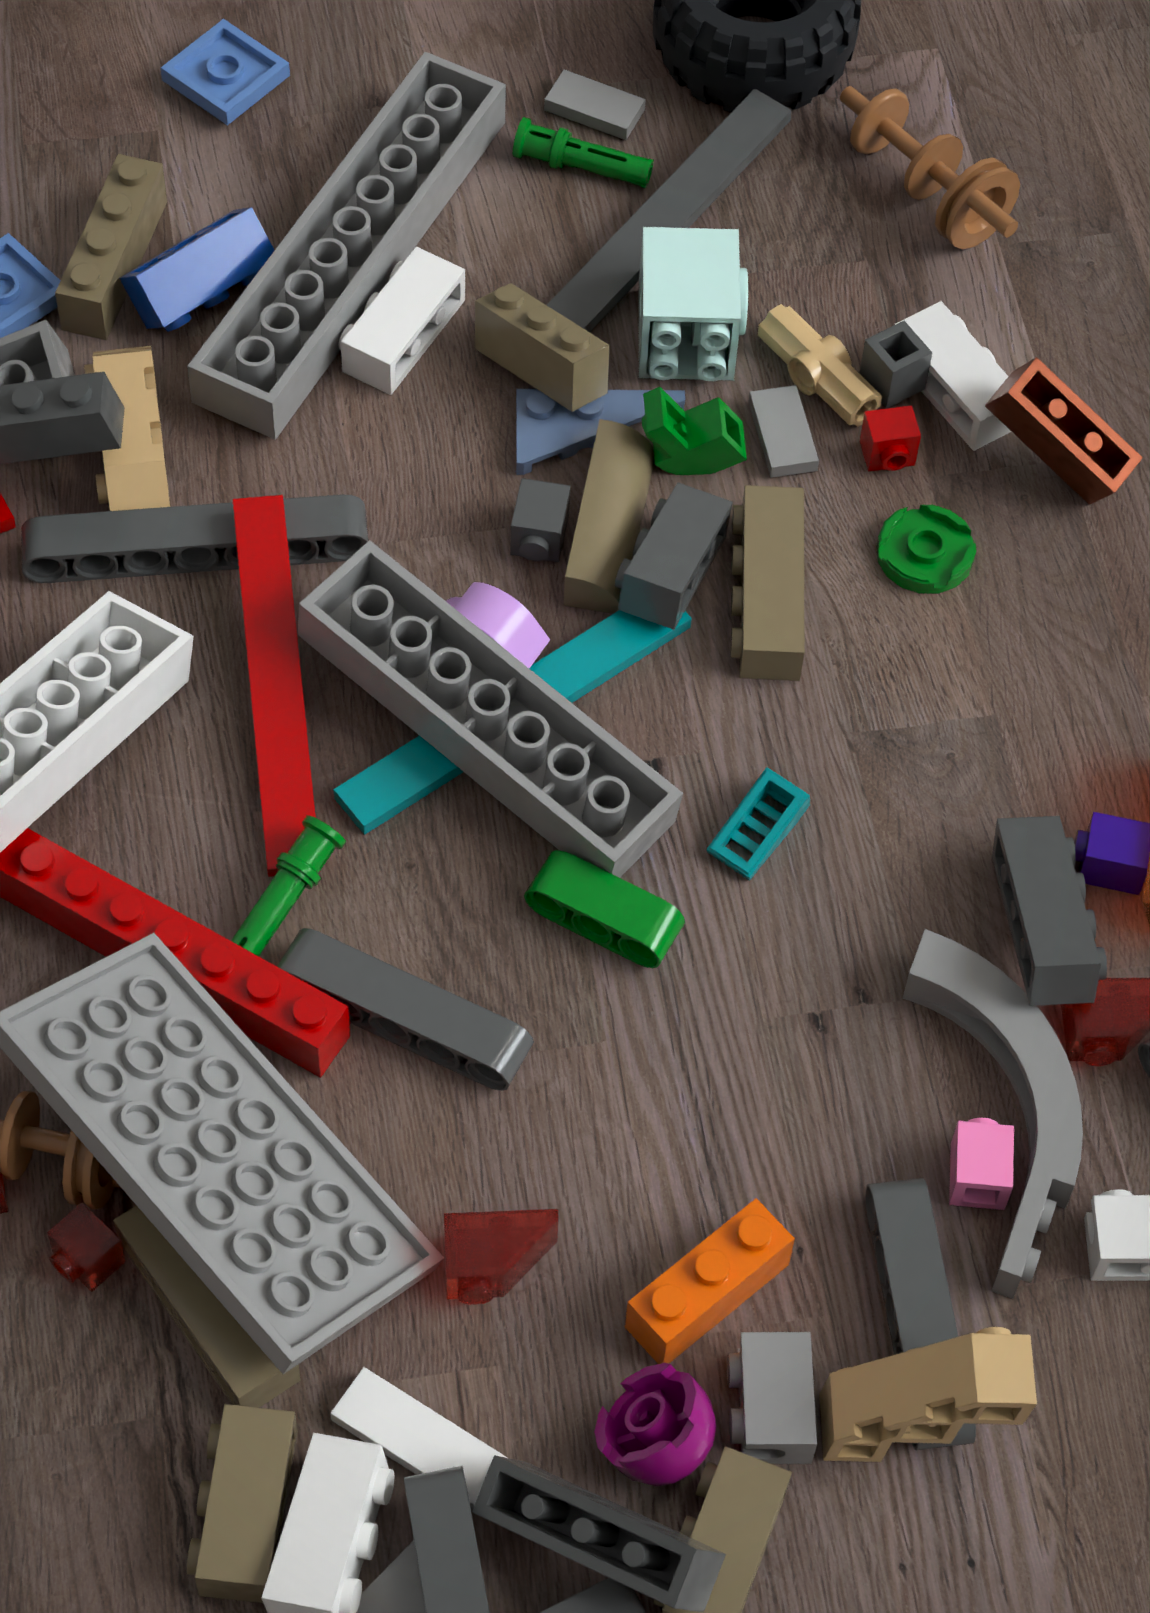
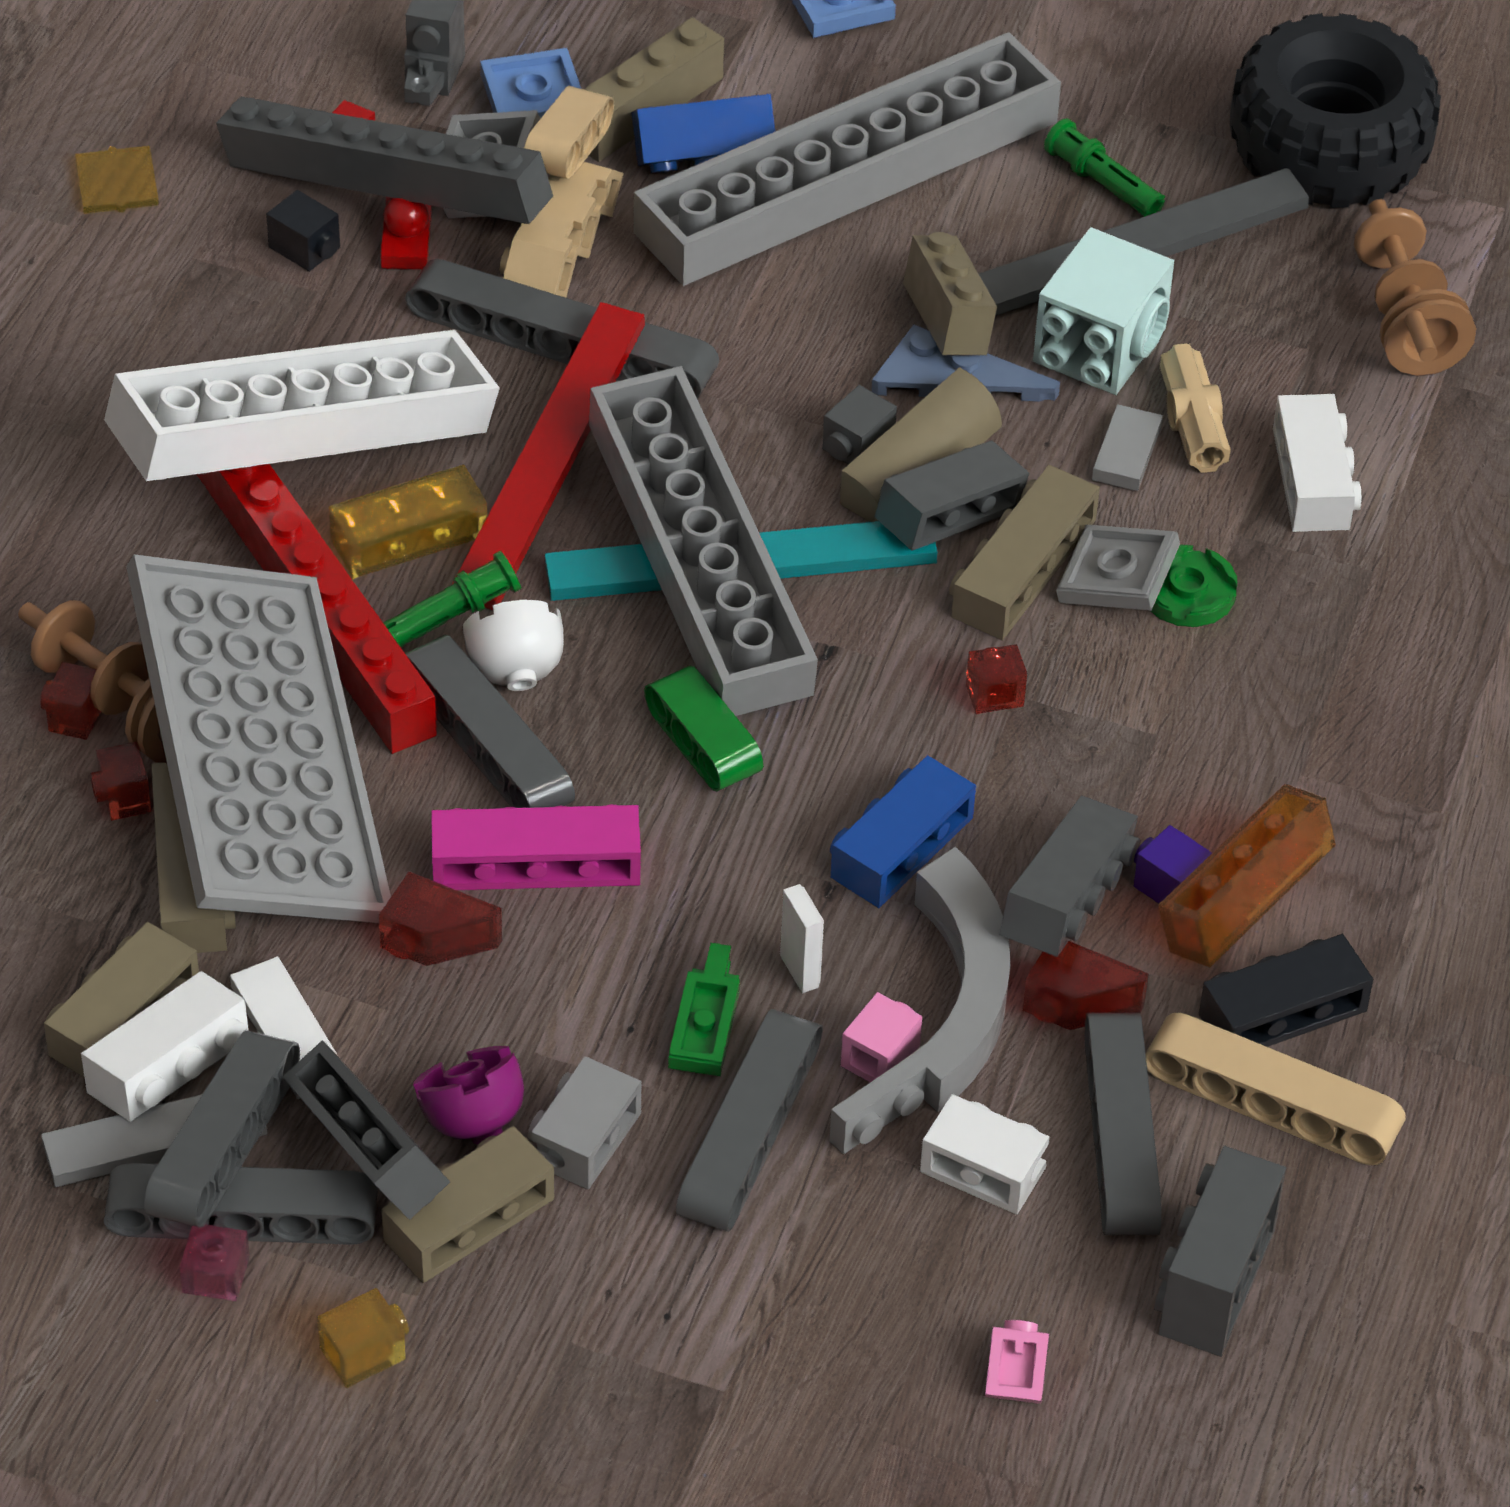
camera: 30 degrees right, 10 degrees down
white brick [338,246,465,395] -> none
lavender brick [446,582,550,668] -> none
light grey tile [544,70,646,140] -> none
orange brick [625,1198,795,1364] -> none
green brick [641,387,747,475] -> none
teal slope [706,767,810,881] -> none
tan brick [819,1327,1037,1462] -> none
dark grey brick [859,320,932,408] -> none
red plate [859,405,921,472] -> none
copper brick [985,357,1143,505] -> none
none -> clear yellow brick [329,464,487,579]
none -> dark pink brick [432,804,641,891]
none -> white cylinder [463,600,564,691]
none -> tan beam [524,85,614,179]
none -> green hinge [668,943,740,1077]
none -> white tile [780,884,824,993]
none -> blue brick [830,755,976,908]
none -> clear red plate [966,644,1027,714]
none -> light grey tile [1056,524,1180,611]

